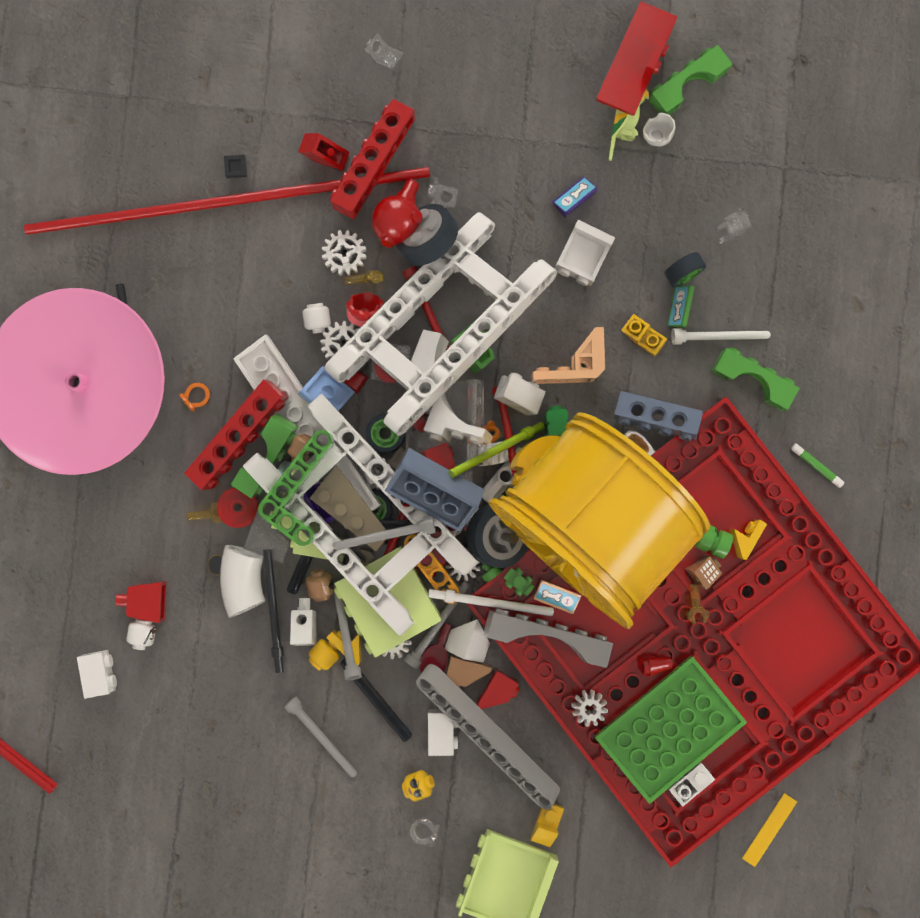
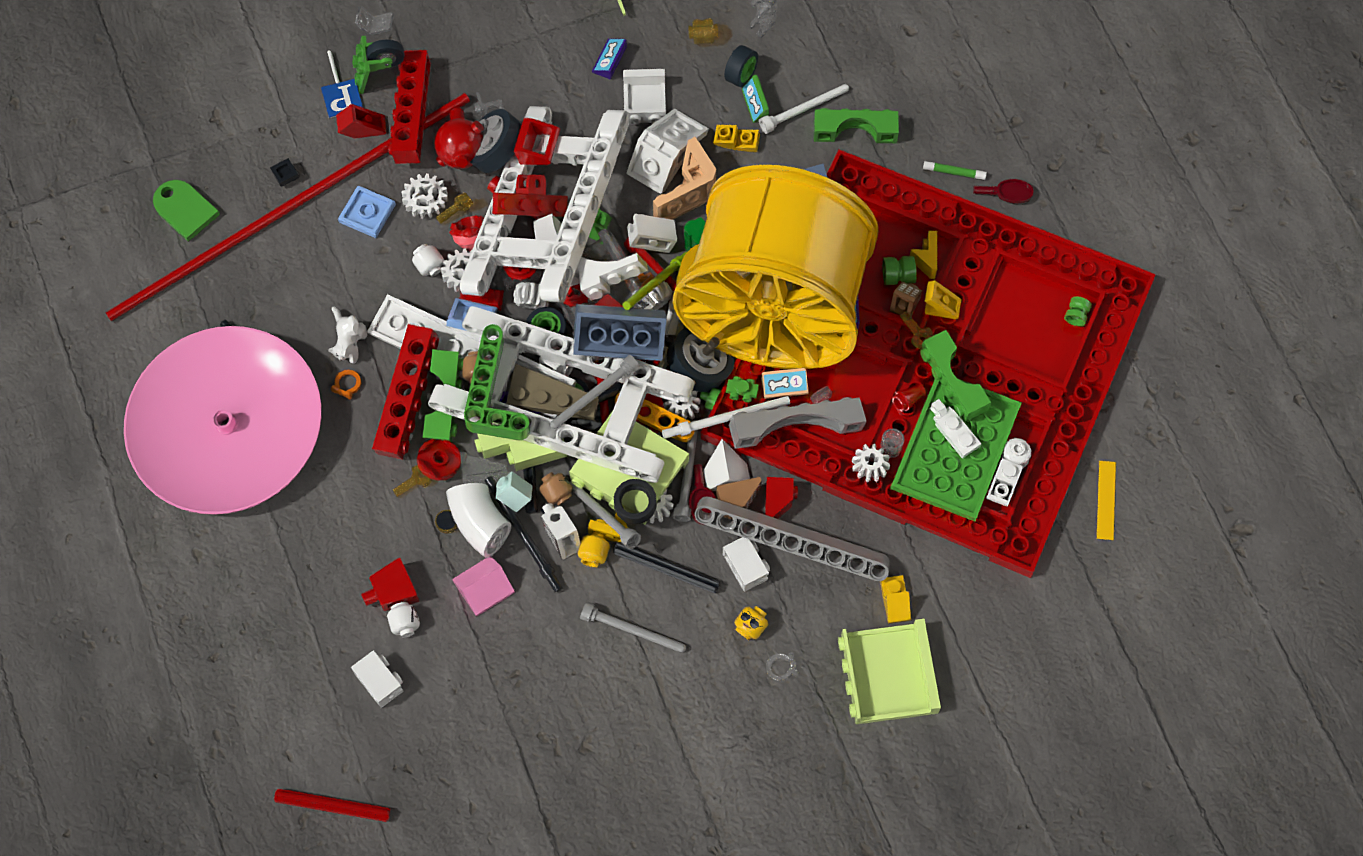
camera: 30 degrees left, 20 degrees down
none -> bright green tile [153,180,220,242]
none -> blue piece [321,50,363,118]
none -> white animal [328,307,367,364]
none -> light blue tile [338,186,396,238]
none -> plate [352,36,405,94]
none -> bright pink slope [452,556,515,617]
none -> red plate [492,174,568,217]
none -> light aqua brick [496,471,532,512]
none -> white gear [513,282,550,310]
none -> red tile [514,118,560,165]
none -> black tyre [614,479,657,524]
none -> white bracket [626,109,709,194]
none -> clear yellow piece [688,18,718,45]
none -> clear tile [810,386,832,404]
none -> clear wheel [880,429,904,457]
none -> bright green arch [920,330,991,422]
none -> yellow slope [925,280,961,319]
none -> white hinge [930,399,981,458]
none -> dark red piece [973,179,1034,204]
none -> white head [1001,438,1031,469]
none -> bright green wheel [1064,297,1092,326]

